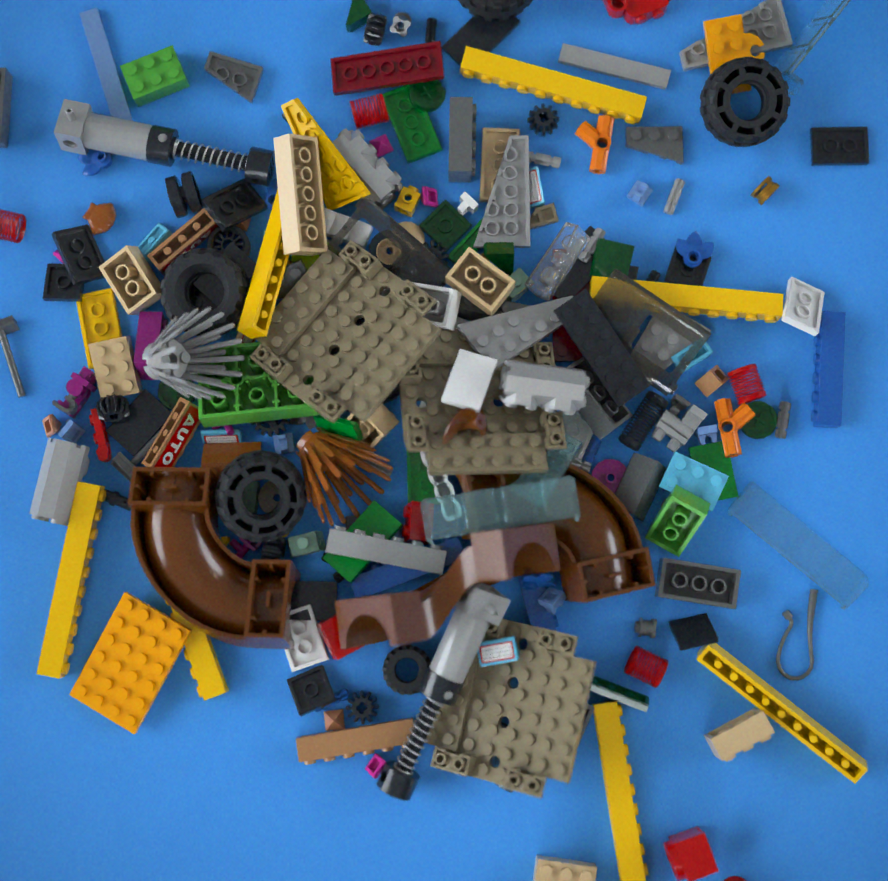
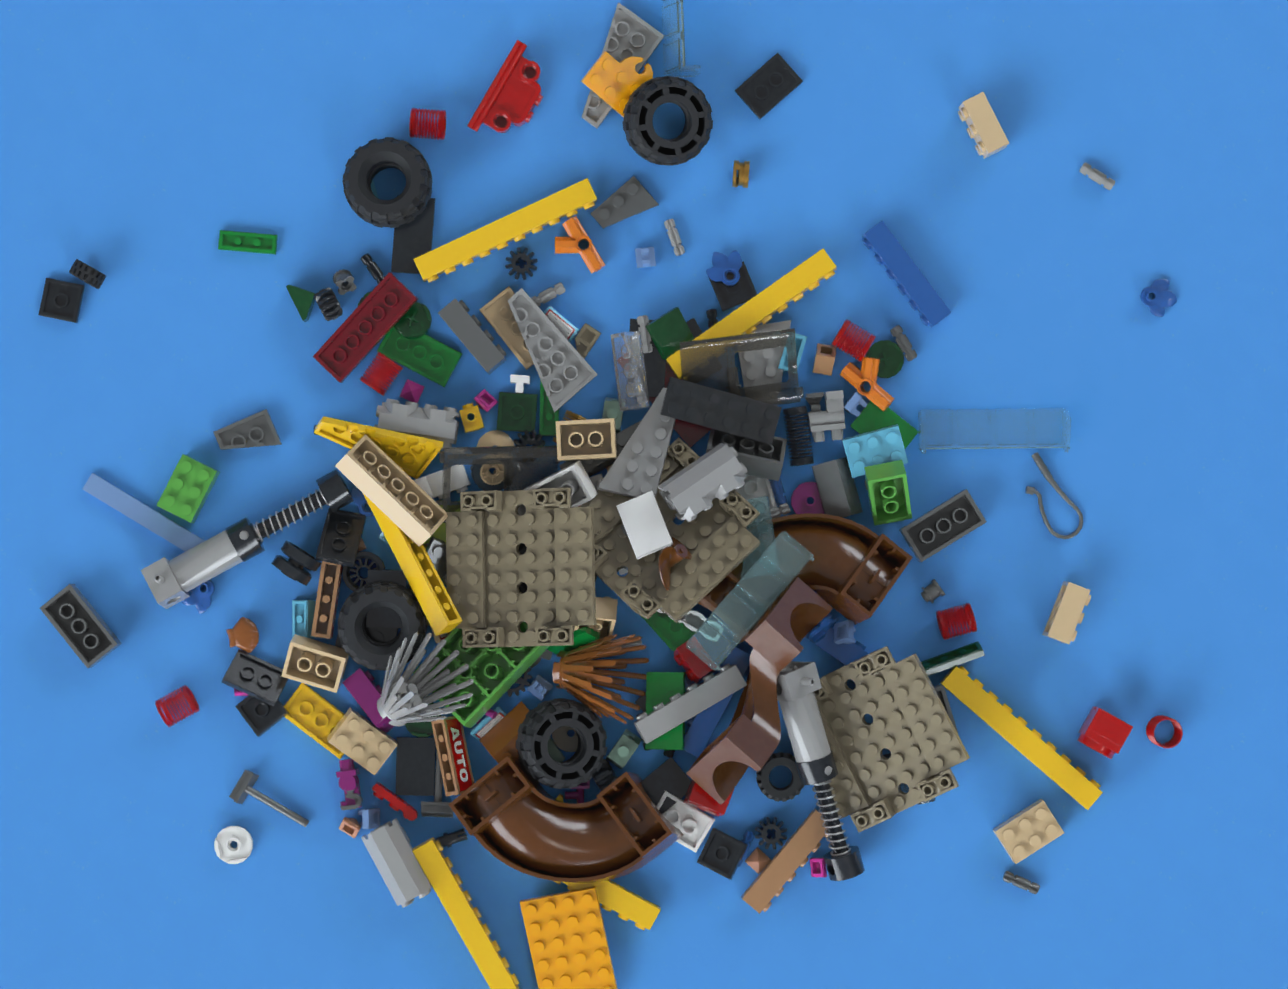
camera: 40 degrees left, 5 degrees up
black gear [96,394,130,423] -> none
slope [477,636,520,667] -> none
dark green slope [484,242,514,276] -> none
light grey tile [558,43,671,90] -> none
black tile [669,613,718,651] -> none
yellow brick [696,643,868,784] -> none
white tile [781,276,825,336] -> none

